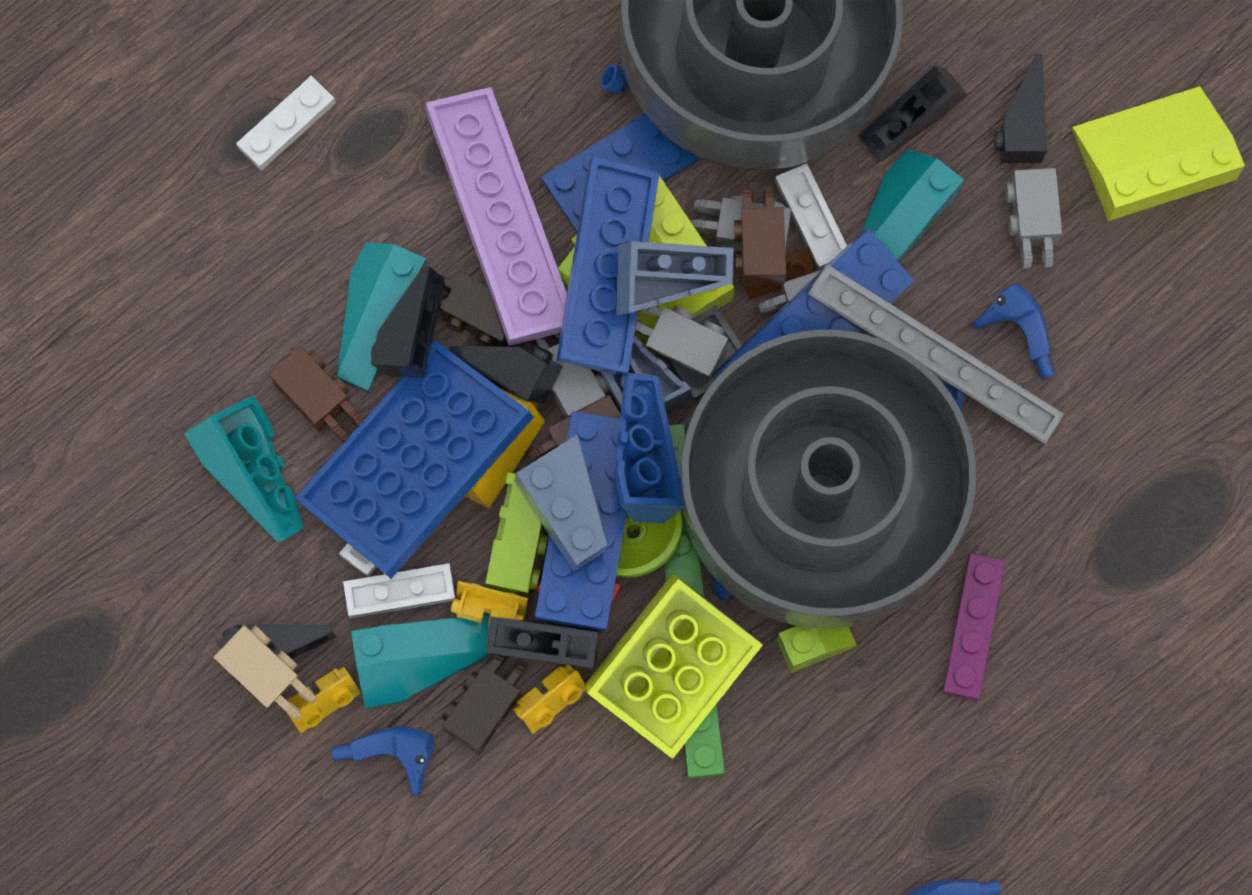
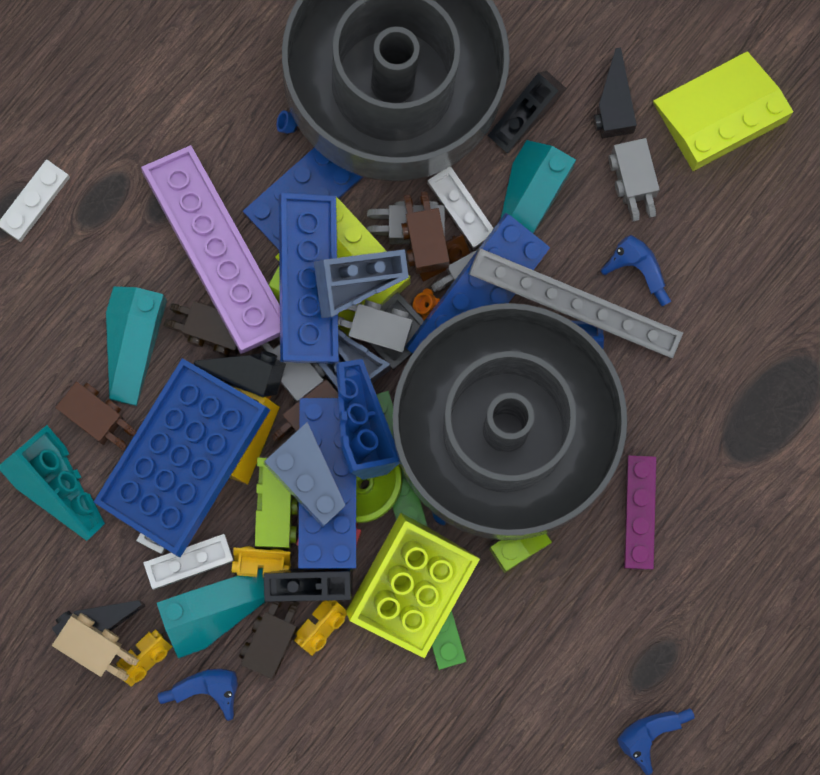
camera: 10 degrees left, 5 degrees up
black slope [371,266,445,378] -> none
none -> orange plate [412,288,440,321]

